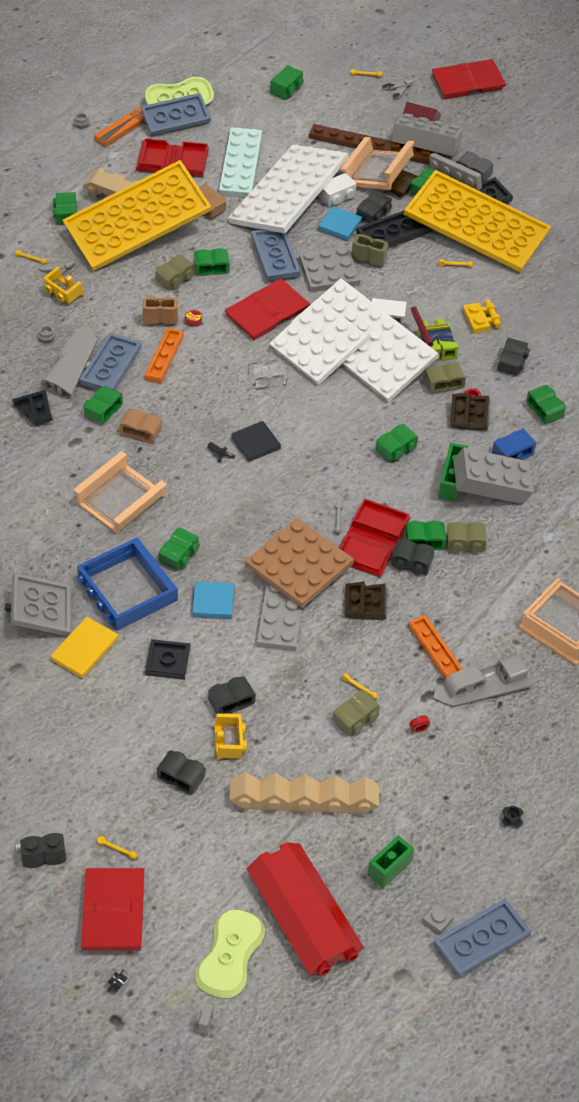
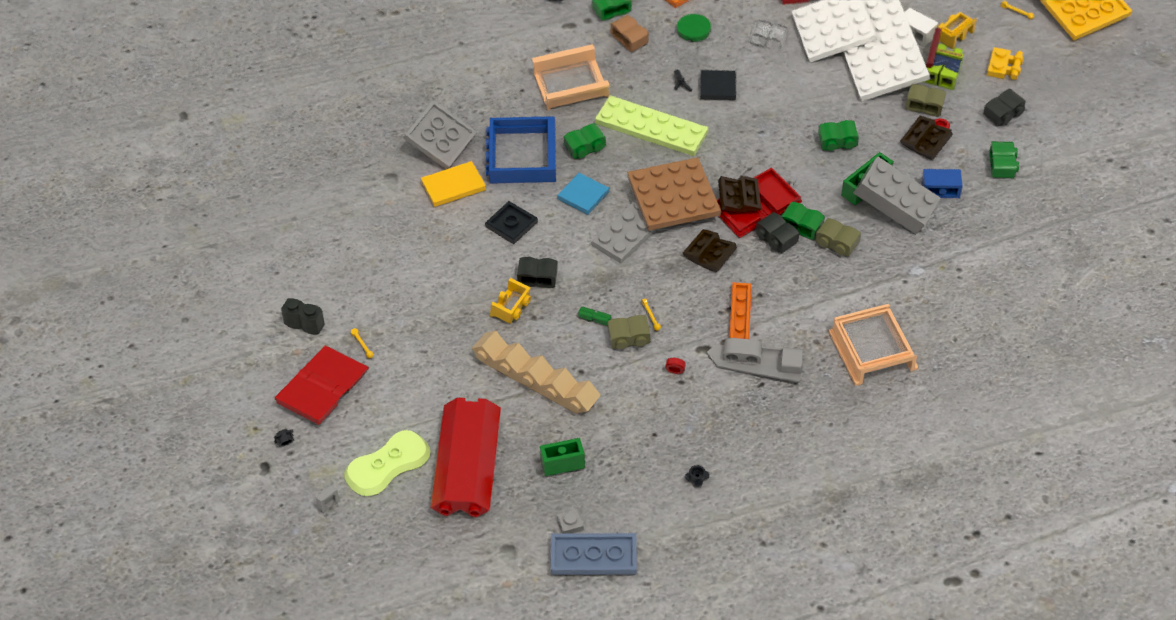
camera: 35 degrees right, 0 degrees up
pearl dark grey brick [157,750,206,794] -> none
none -> green piece [578,306,612,326]
none -> yellowish green plate [595,96,709,156]
none -> green tile [677,14,711,42]
none -> dark brown slope [718,175,761,212]
none -> yellow window [938,12,977,49]

